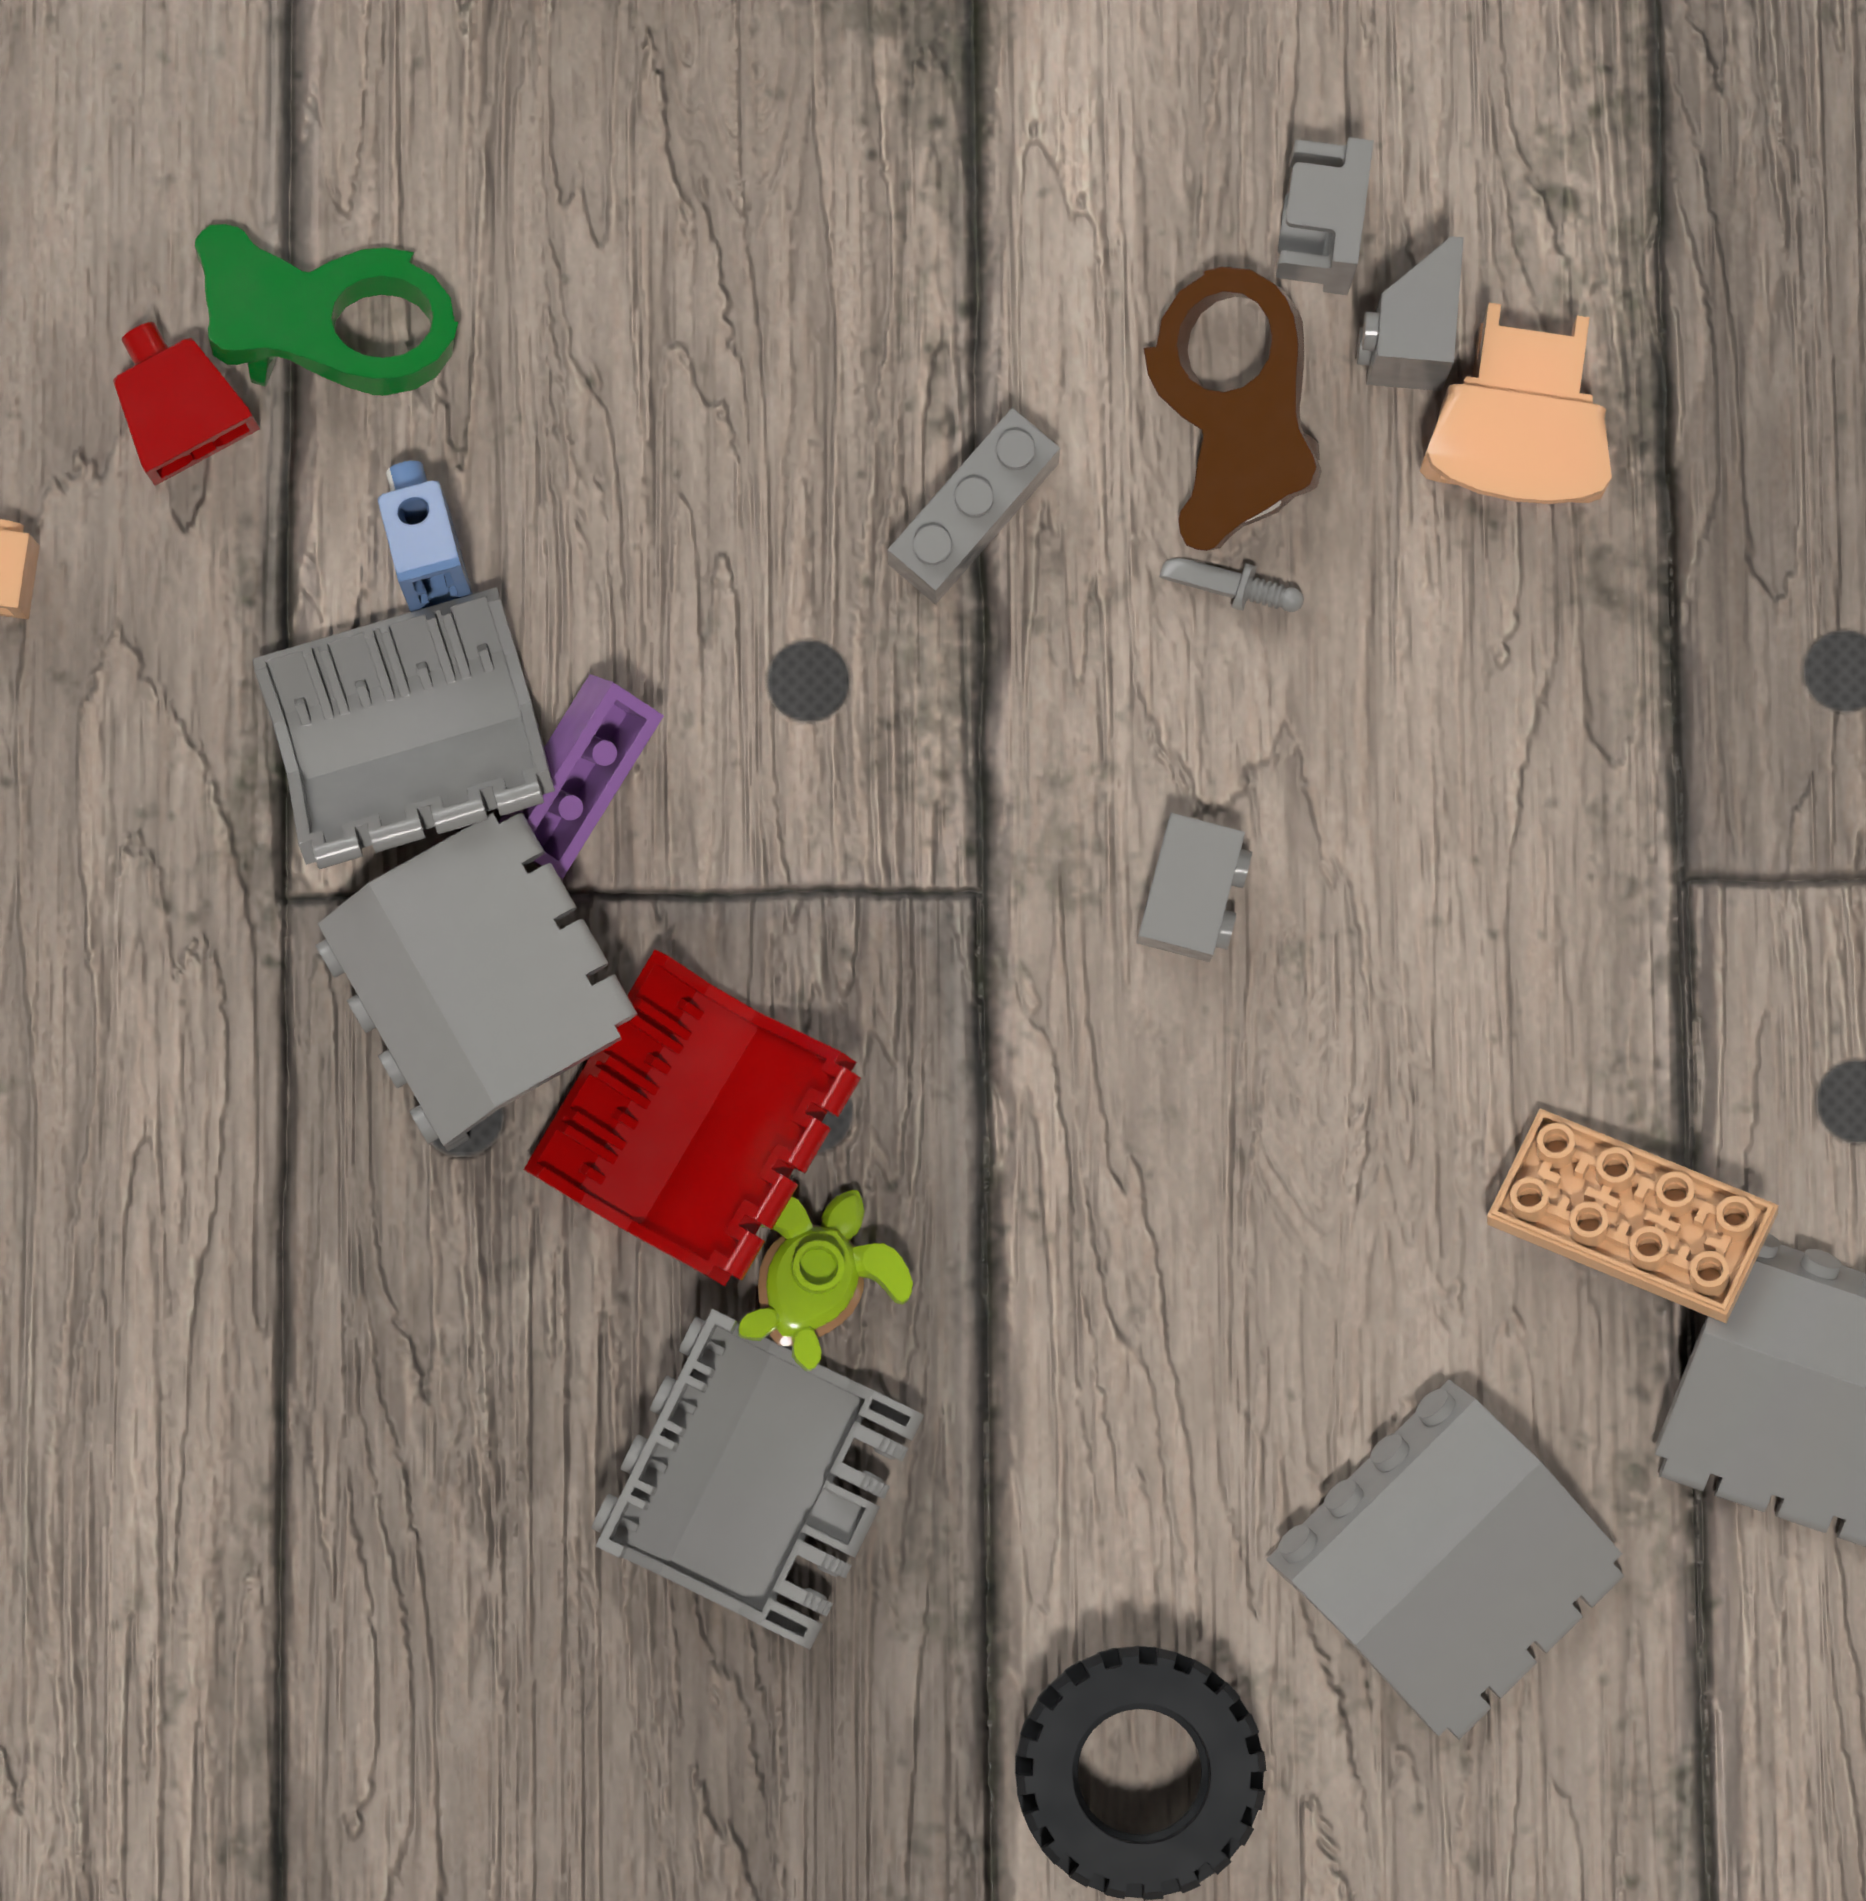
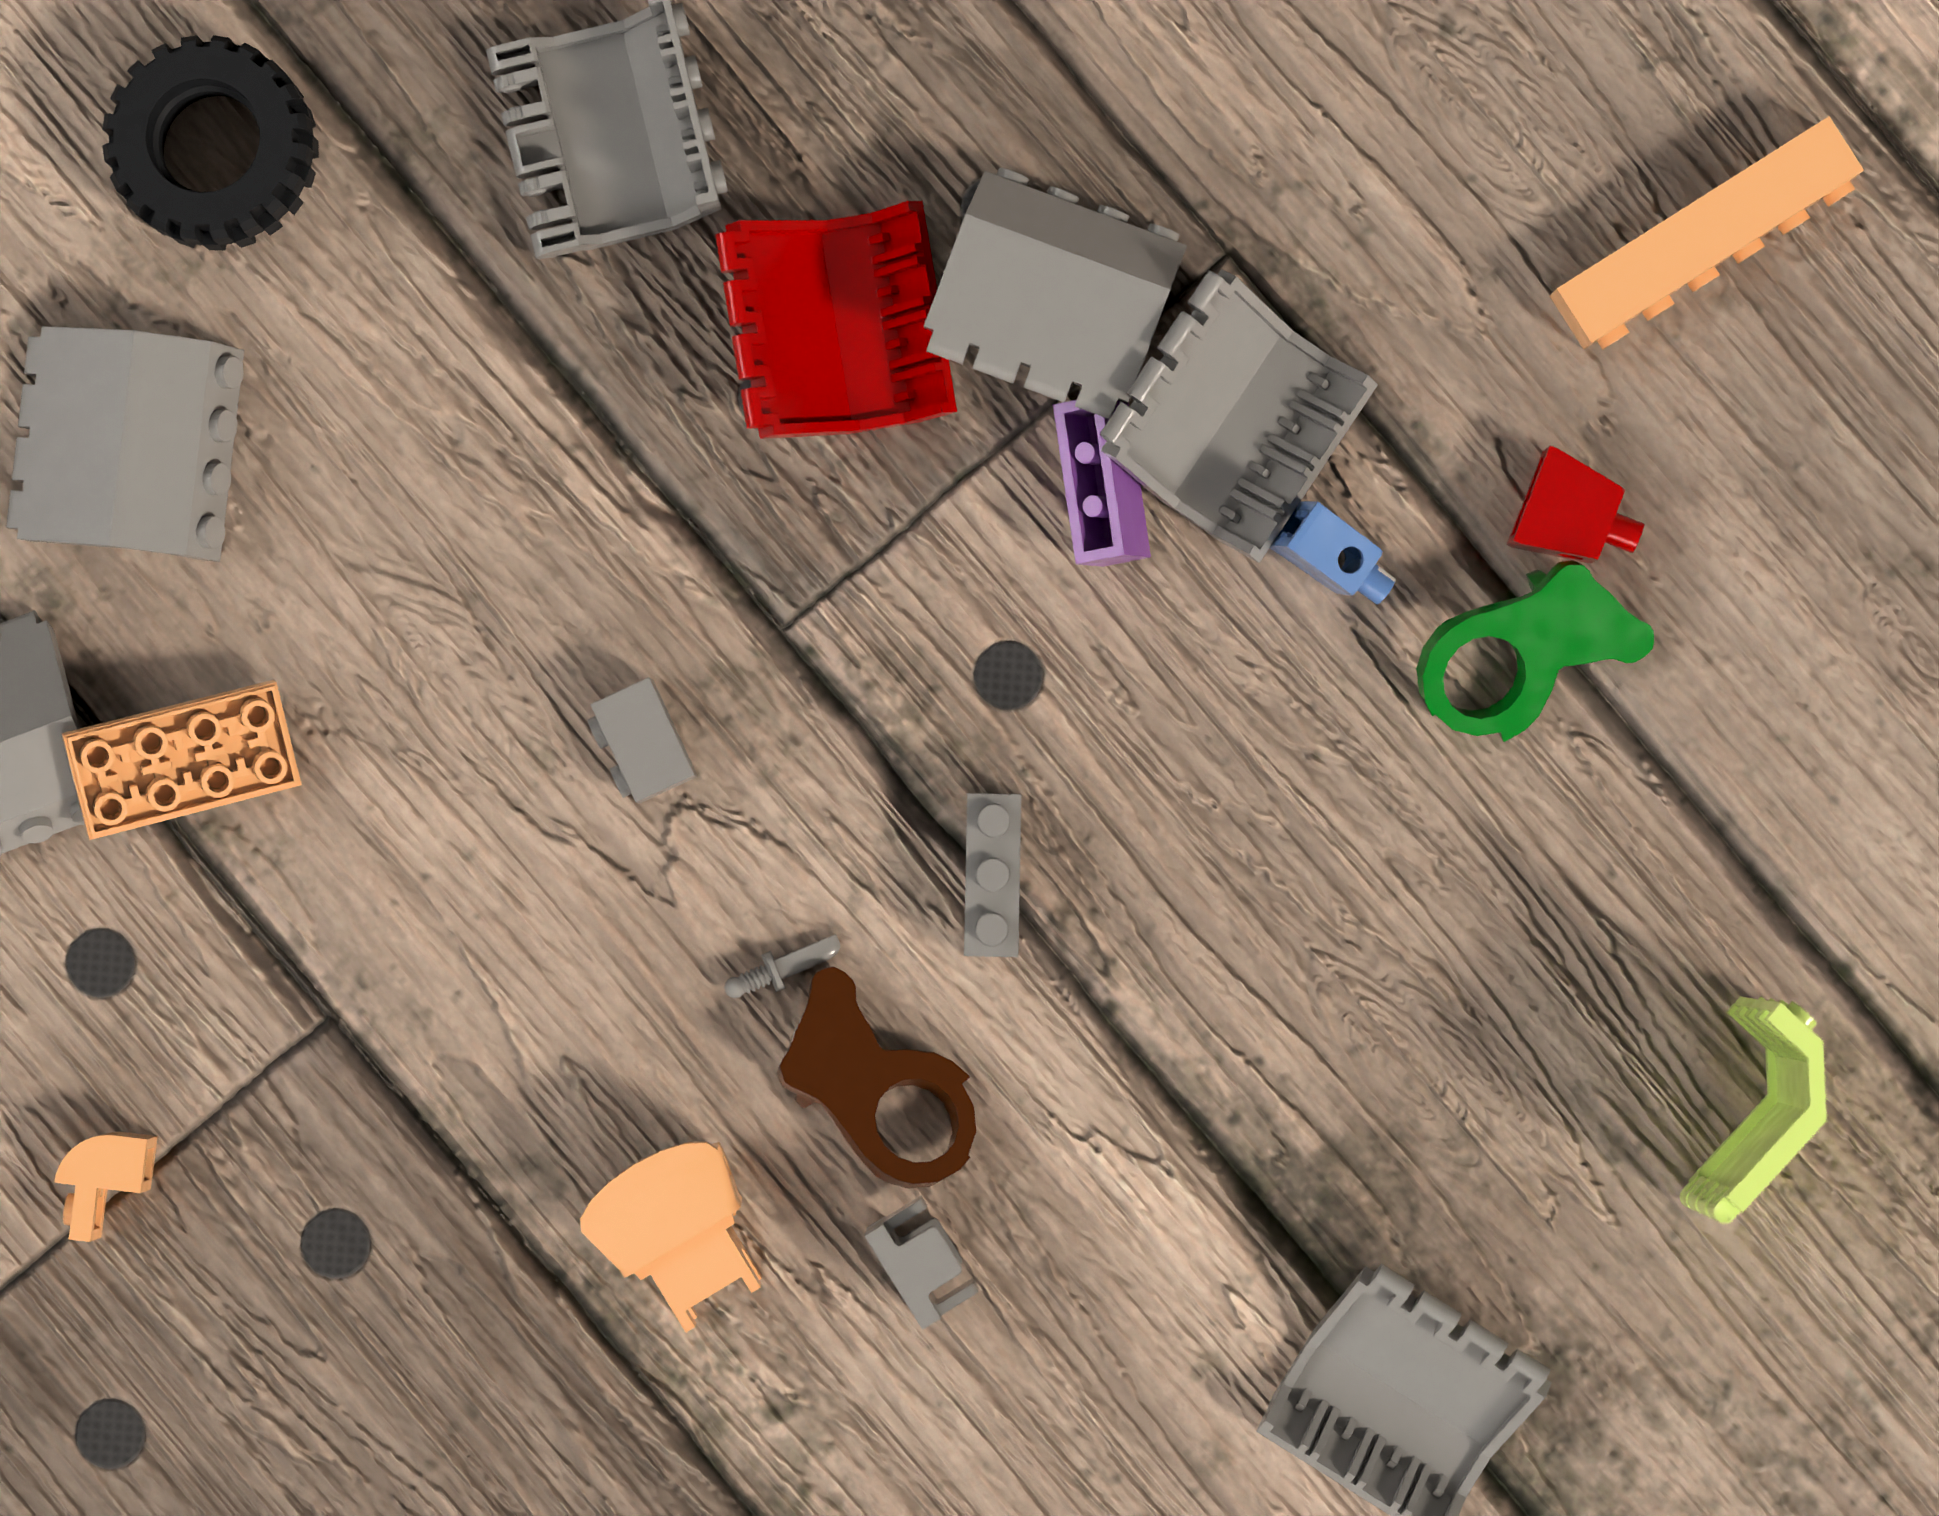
camera: 145 degrees right, 5 degrees up
lime animal [737,1190,913,1372] -> none
light grey slope [1357,236,1464,391] -> none

